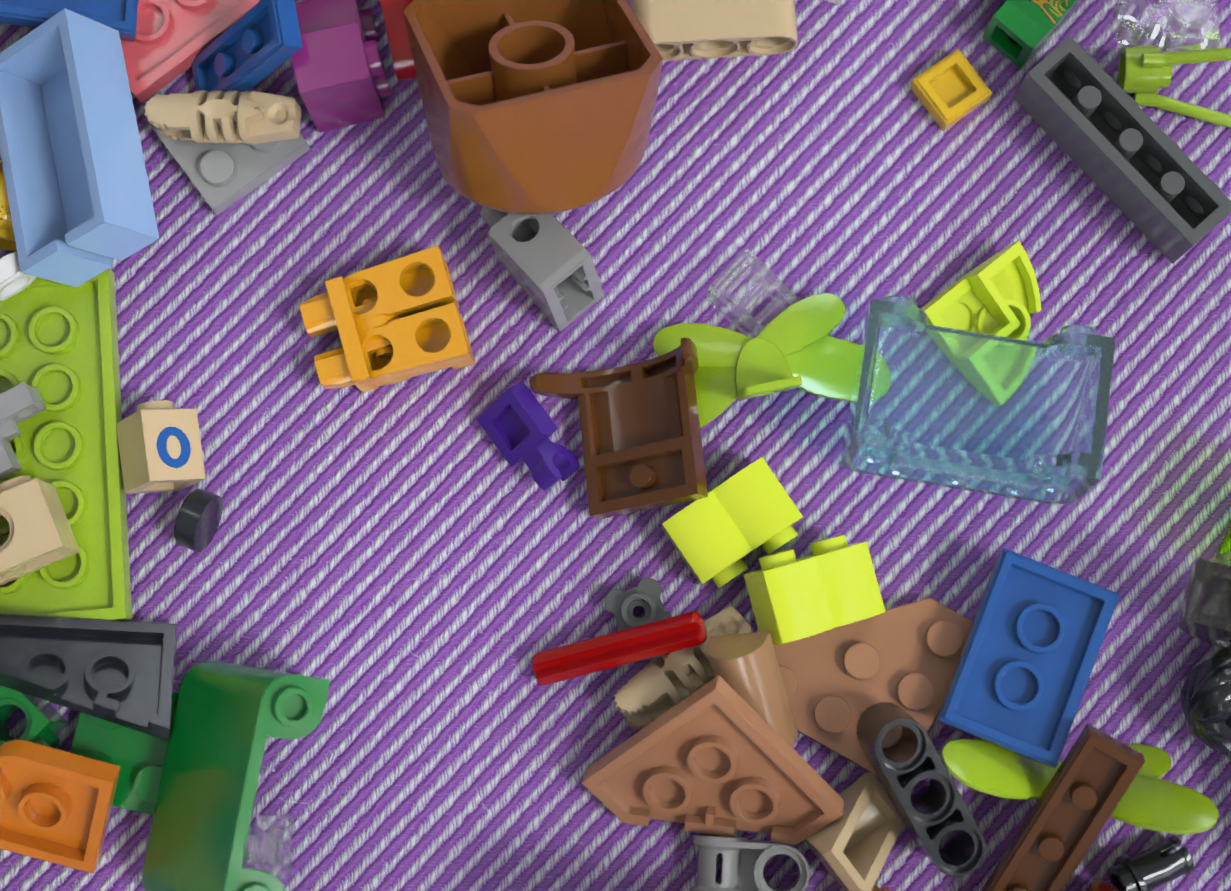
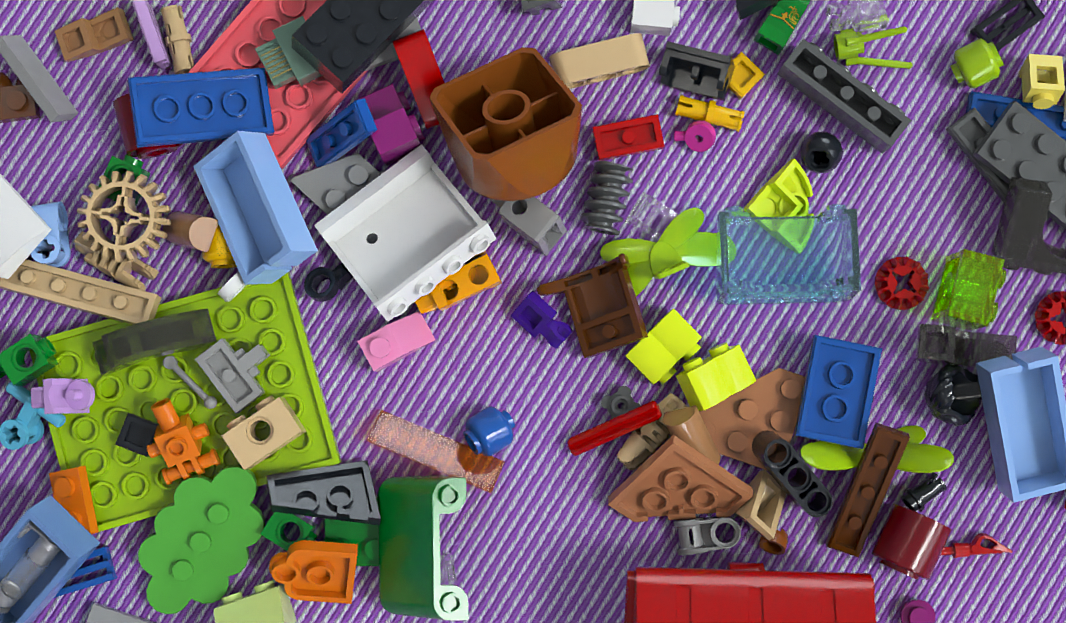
camera: 10 degrees left, 5 degrees up
tan brick [116,400,206,494] -> none
tan hinge [143,90,301,144] -> none
black tile [174,489,223,552] -> none
none -> black piece [304,233,378,302]
none -> white panel [314,144,497,322]
none -> bright pink slope [357,311,436,372]
none -> slope [367,410,505,493]
none -> blue head [463,406,515,457]
none -> dark grey piece [580,161,633,235]
none -> red plate [592,114,665,161]
none -> black hinge [659,41,735,101]
none -> dark pink piece [674,120,716,152]
none -> yellow pin [675,95,745,132]
none -> black piece [800,131,843,174]
none -> red gear [875,257,929,310]

